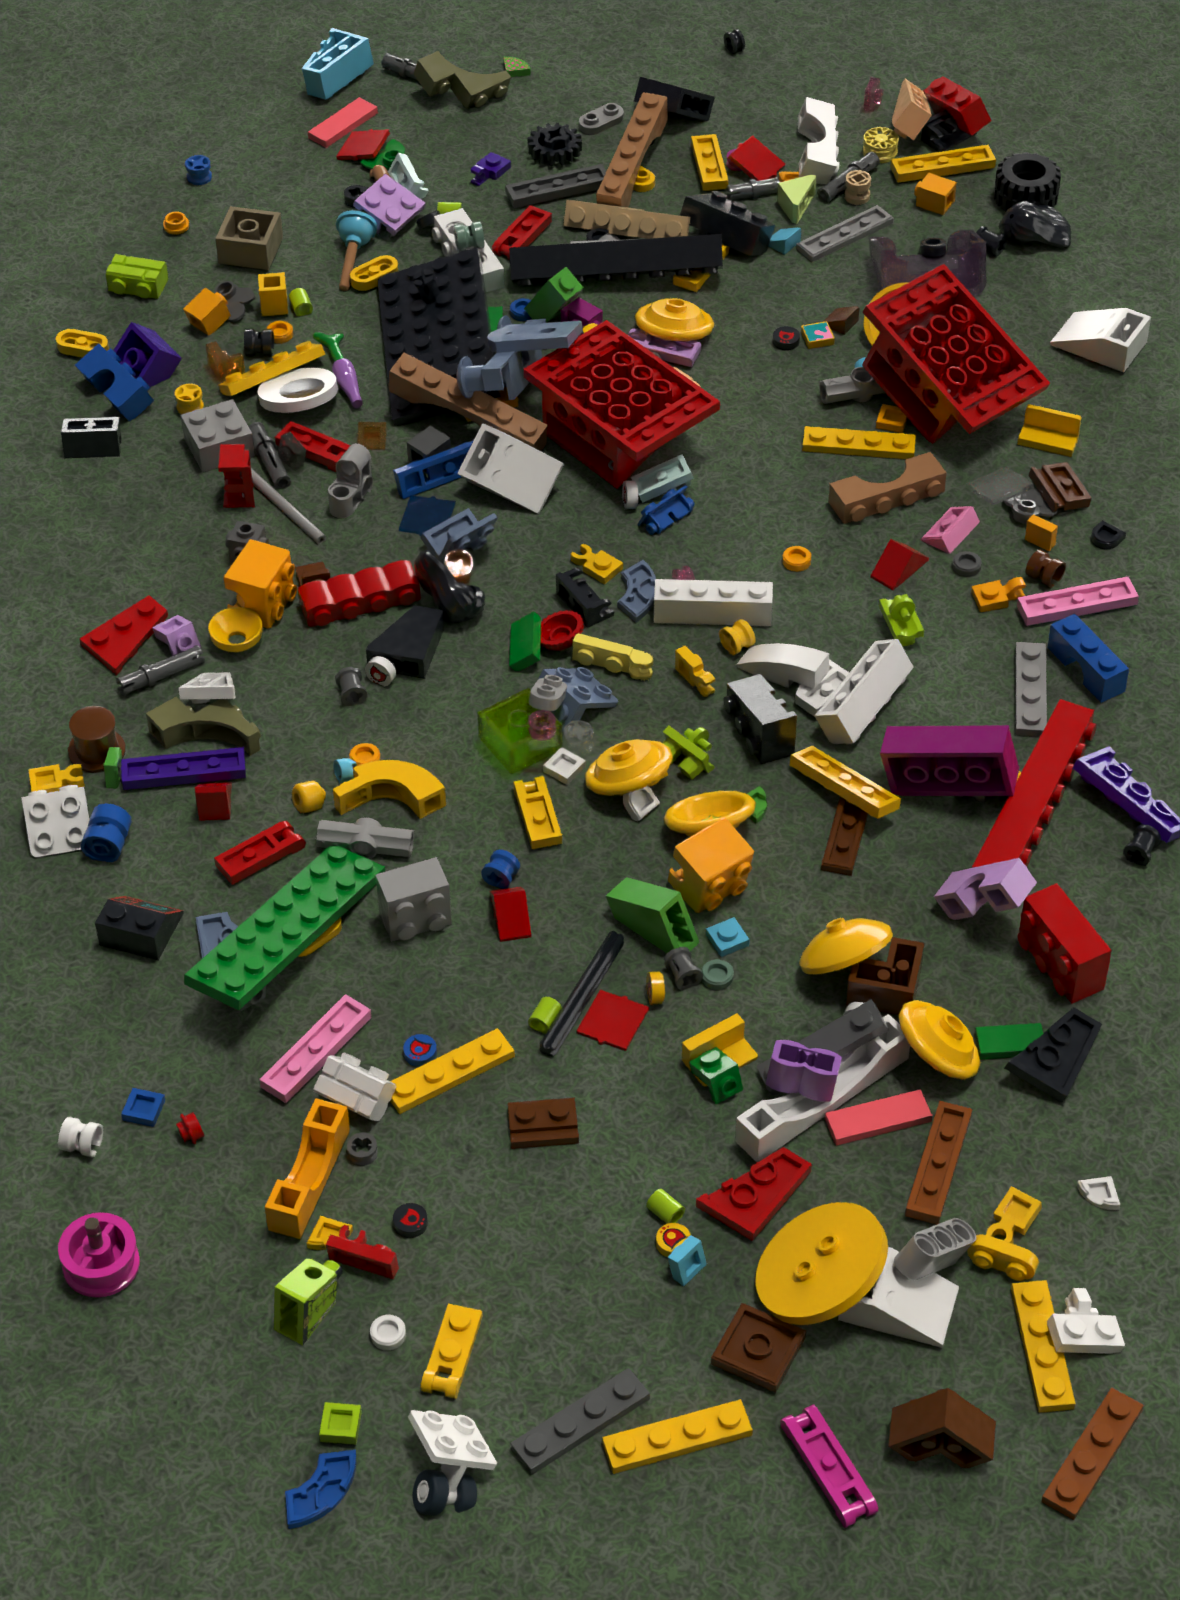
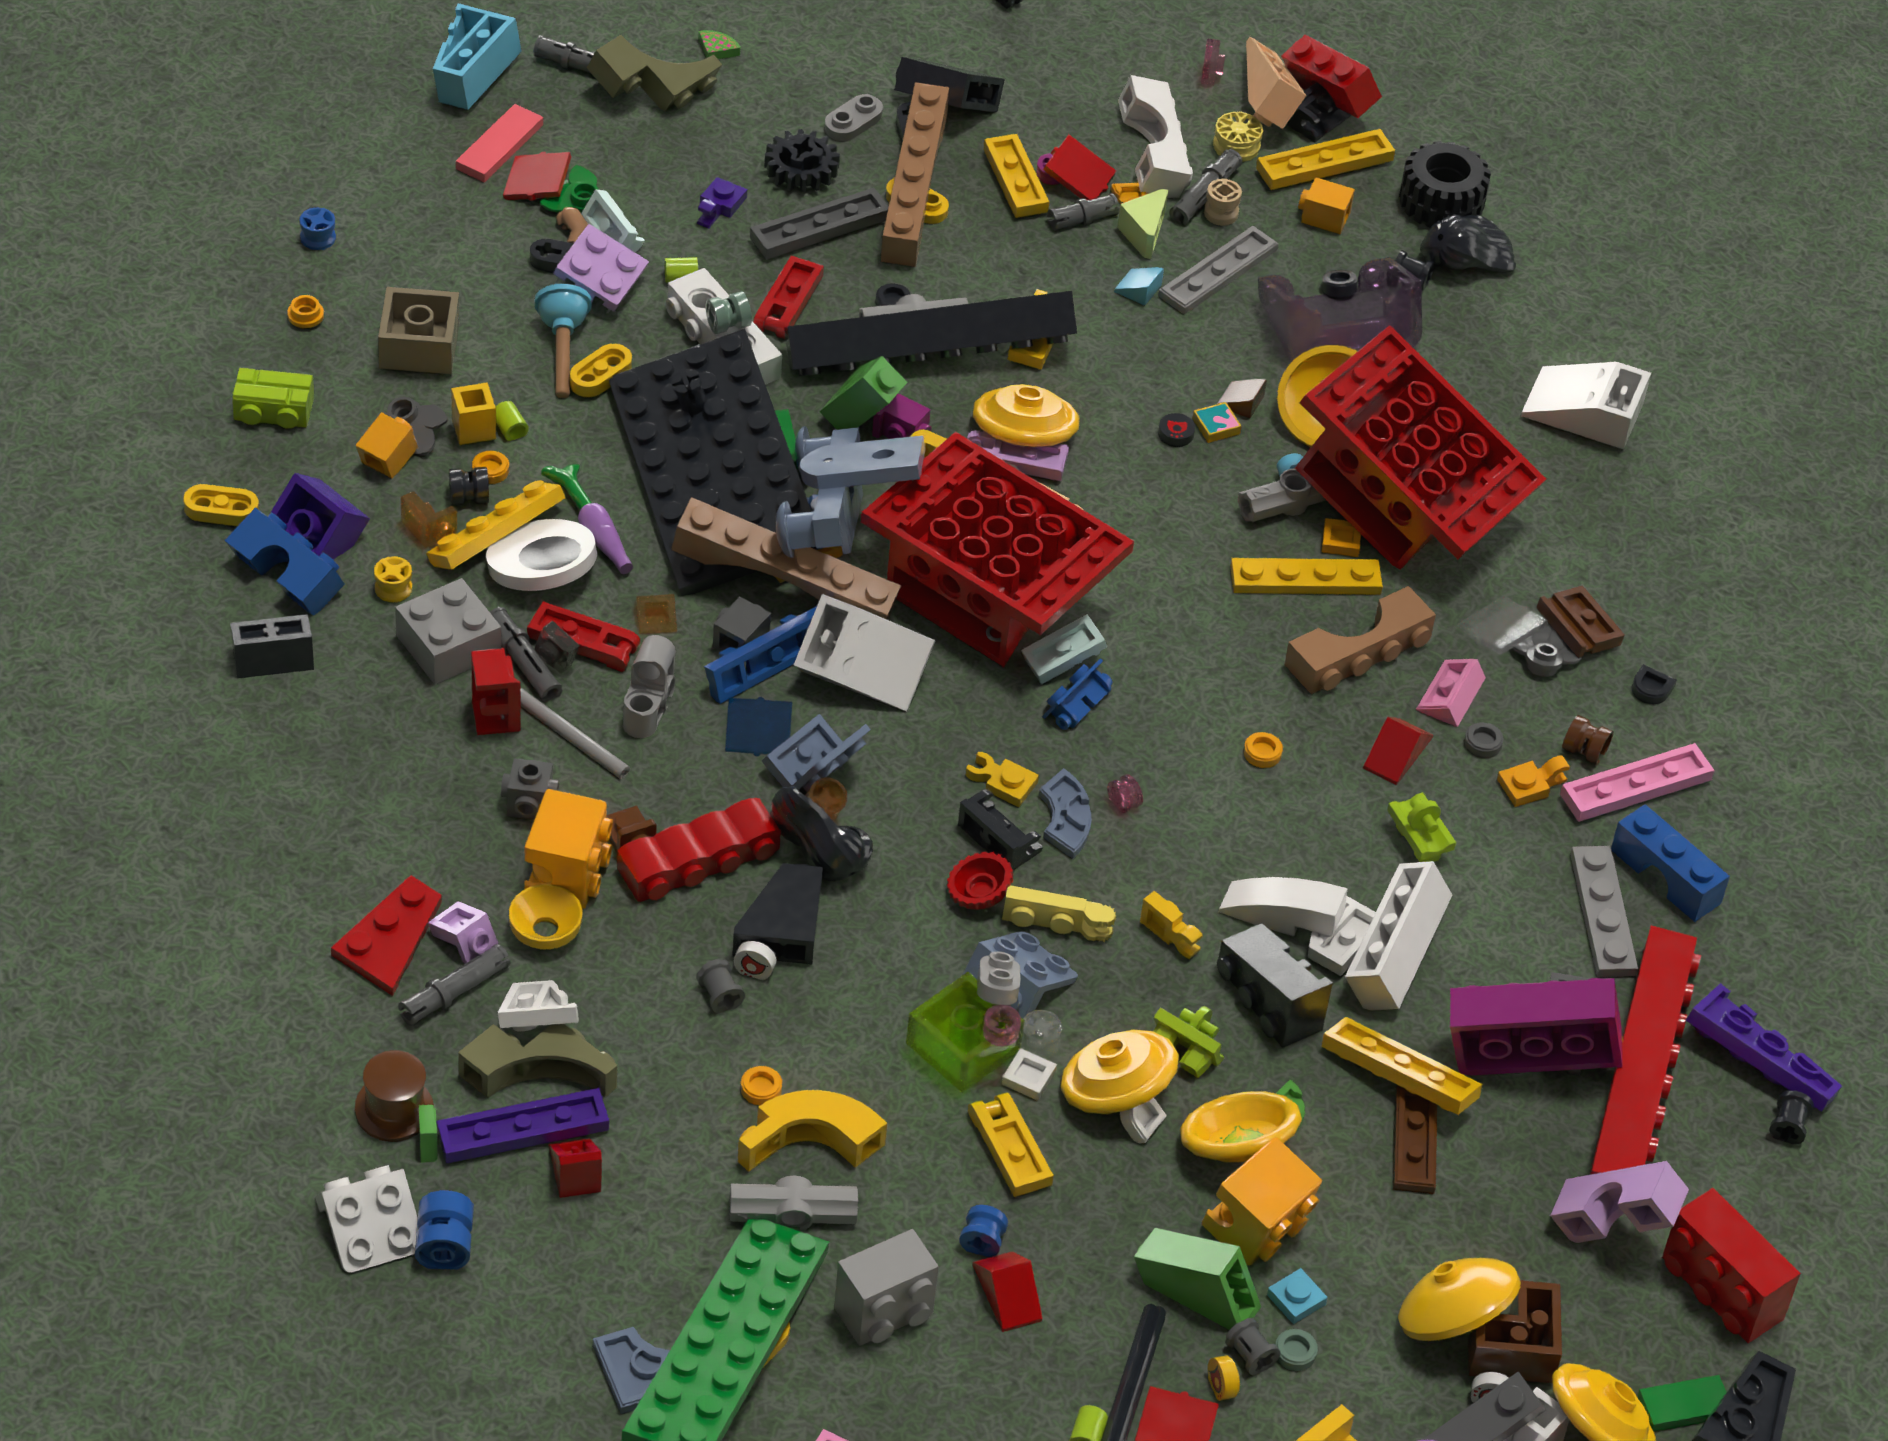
camera: 15 degrees left, 0 degrees up
yellow plate [28,764,85,793] -> none
black slope [95,896,184,961] -> none
red plate [214,821,306,885] -> none
yellow piece [292,781,326,813] -> none
medium azure hinge [333,758,357,784] -> none
black tile [416,210,440,230] -> none
green tile [509,611,541,671] -> none
blue tile [510,298,532,321] -> none
tan bracket [563,200,690,239] -> none
white tile [622,481,638,509] -> none
white brick [654,579,773,626] -> none
black wedge [679,191,775,256] -> none
yellow wheel [719,619,756,656] -> none
yellow panel [1017,404,1081,457] -> none
light orange tile [1025,514,1058,551] -> none

